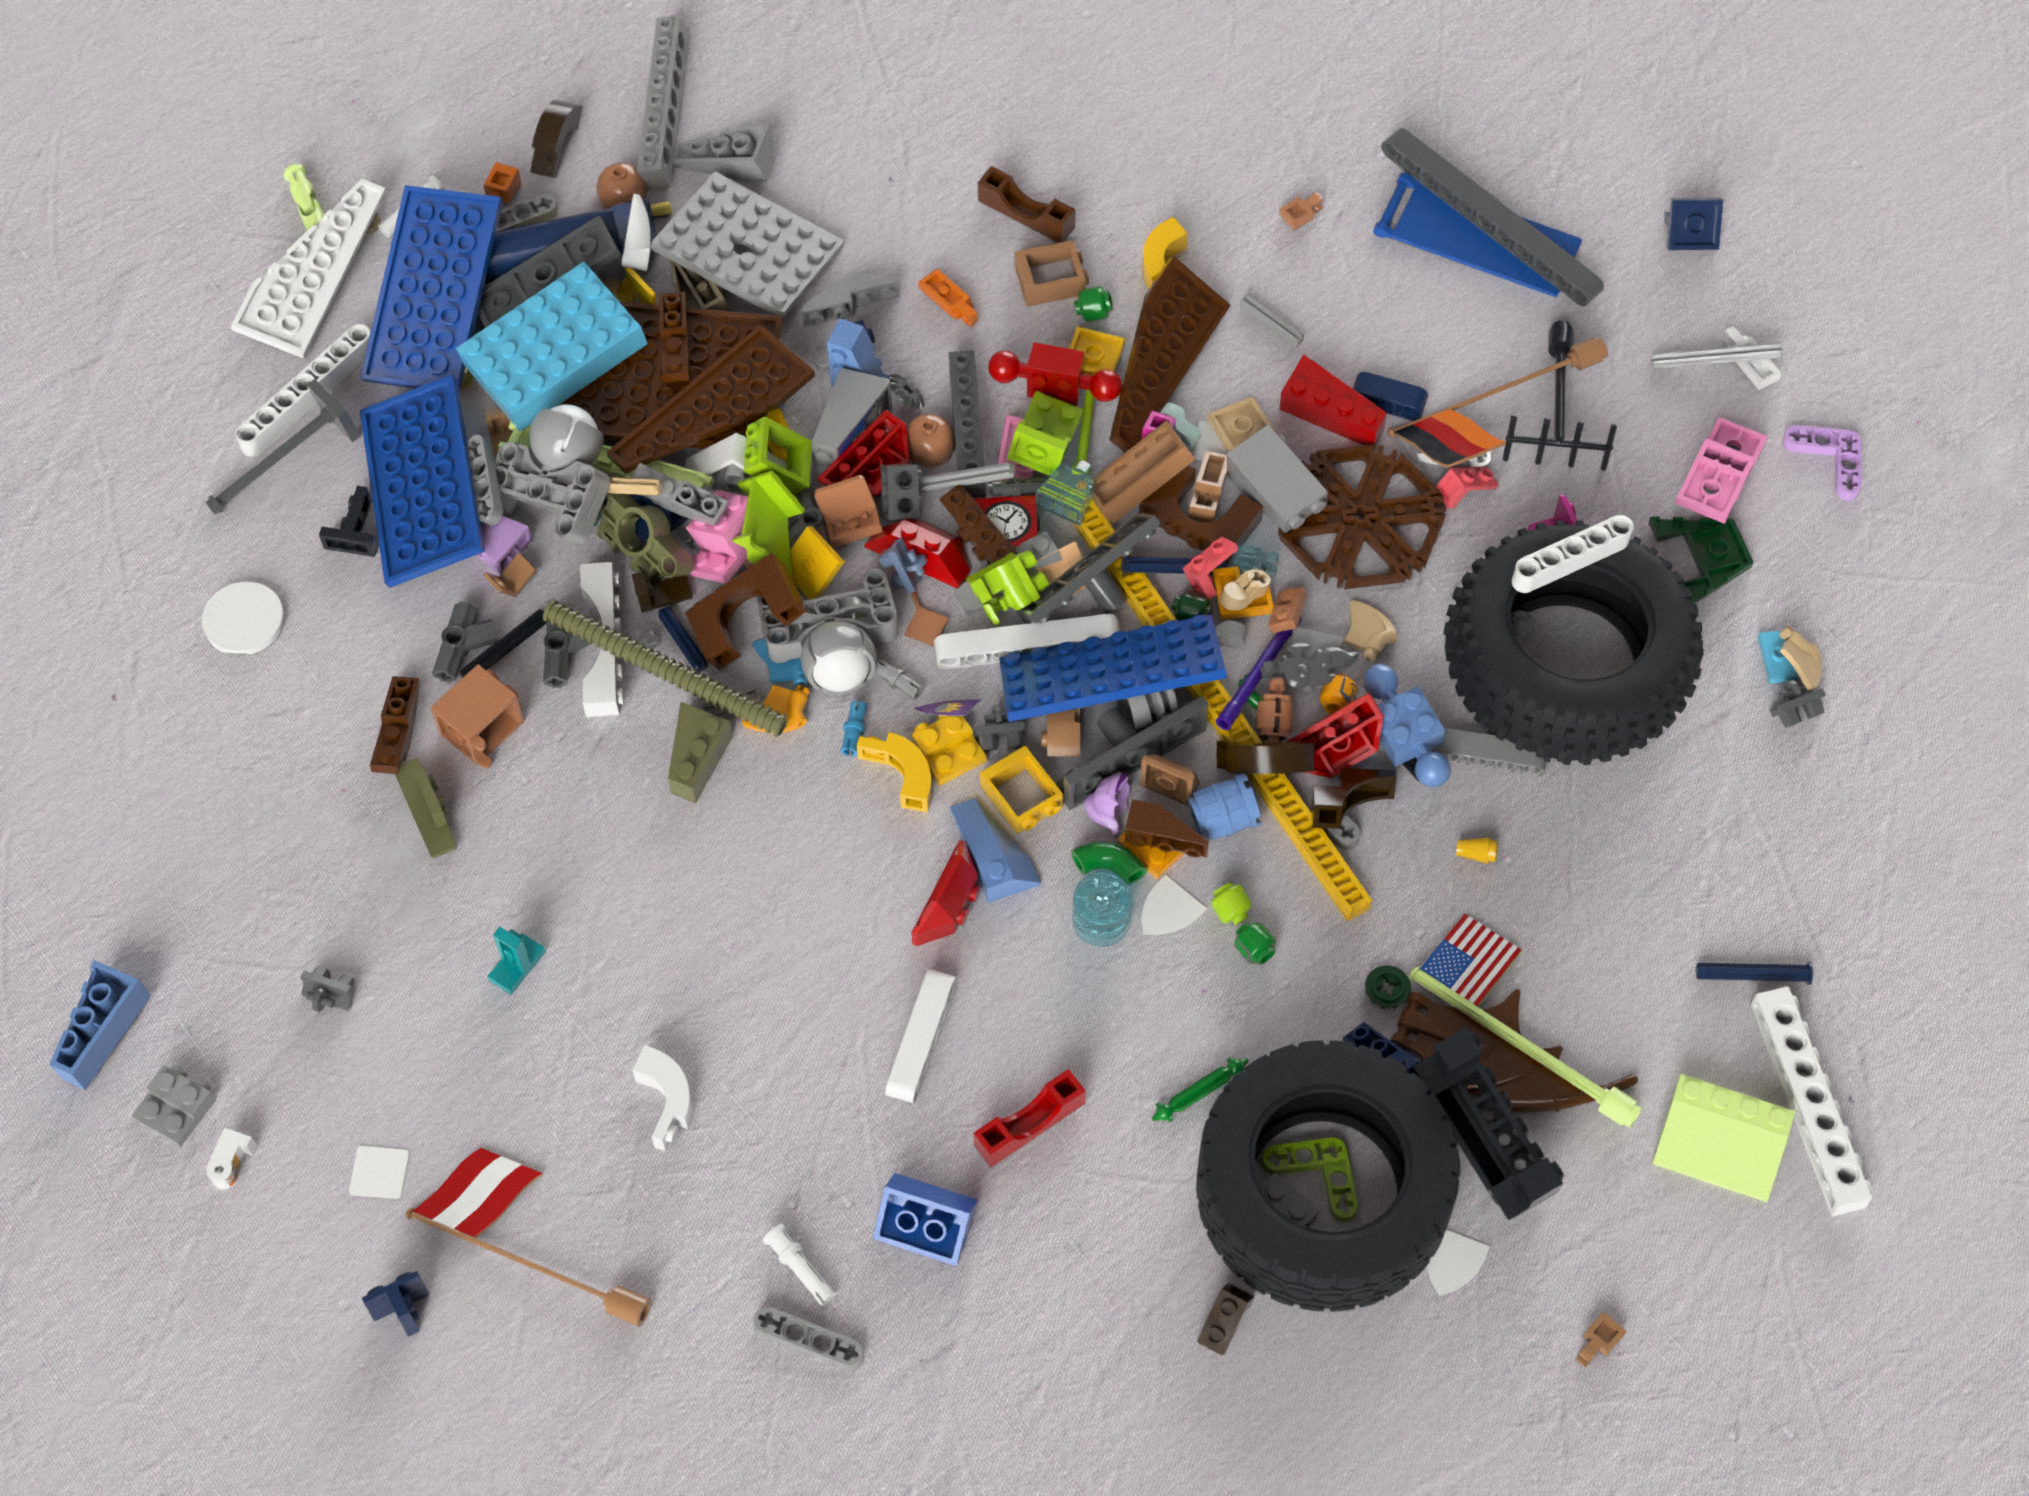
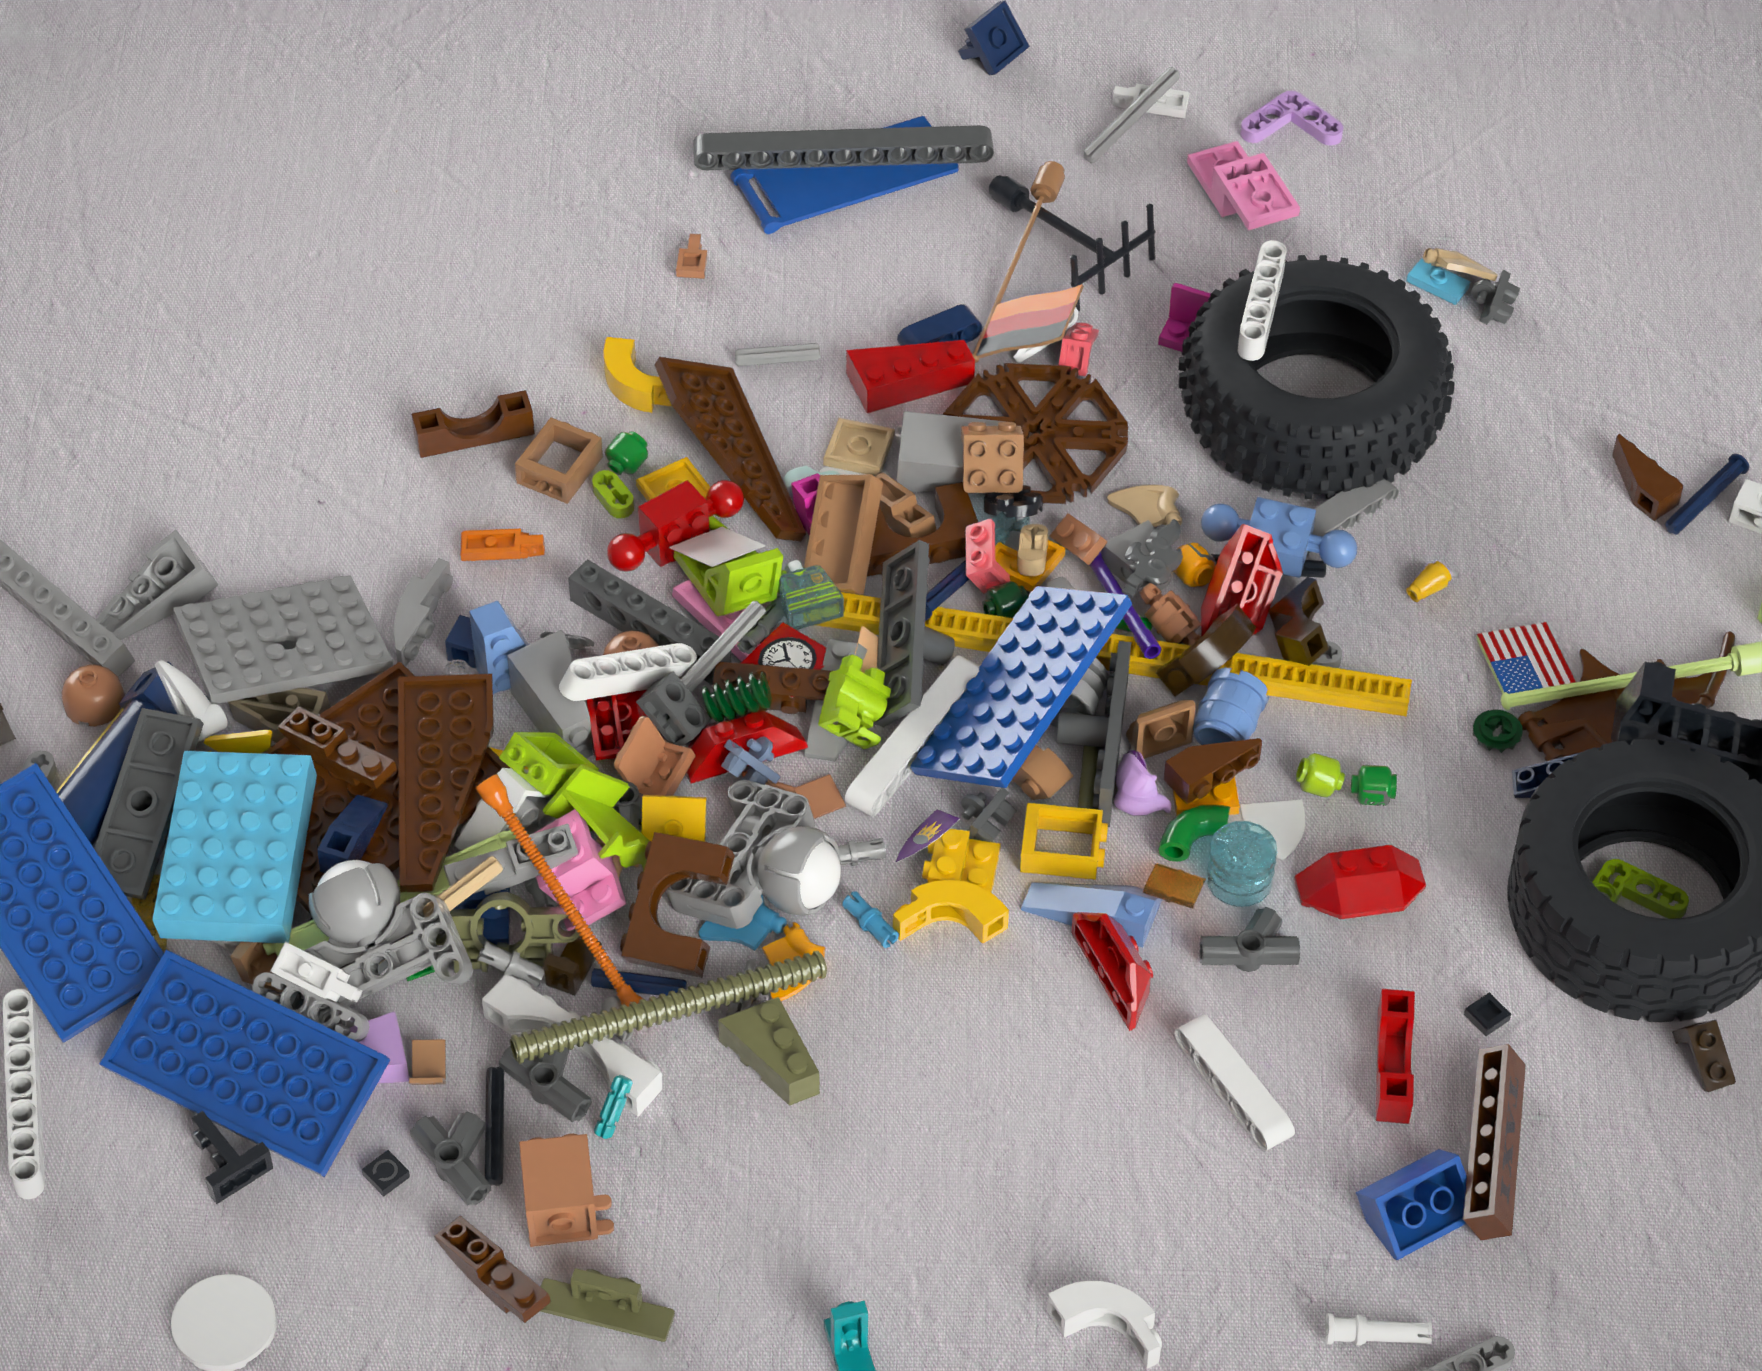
camera: 50 degrees left, 10 degrees down
dark grey tile [205,378,360,515] -> none
green wheel [1152,1057,1249,1122] -> none
dark green wing [1648,516,1754,604] -> none
none -> white hinge [270,942,362,1003]
none -> dark blue slope [318,795,388,873]
none -> black tile [362,1150,410,1197]
none -> orange hose [475,774,643,1006]
none -> light grey pin [477,941,544,987]
none -> white beam [559,643,697,701]
none -> lime beam [592,470,634,518]
none -> teal axle [594,1075,633,1139]
none -> white sticker [669,527,766,567]
none -> dark green piece [702,672,772,723]
none -> medium nougat bracket [961,422,1024,493]
none -> black plate [983,485,1043,518]
none -> clear orange piece [1143,863,1206,909]
none -> dark grey piece [1199,907,1300,972]
none -> red wedge [1294,845,1426,919]
none -> reddish brown brick [1463,1044,1526,1240]
none -> black tile [1464,992,1511,1036]
none -> reddish brown slope [1612,434,1684,521]

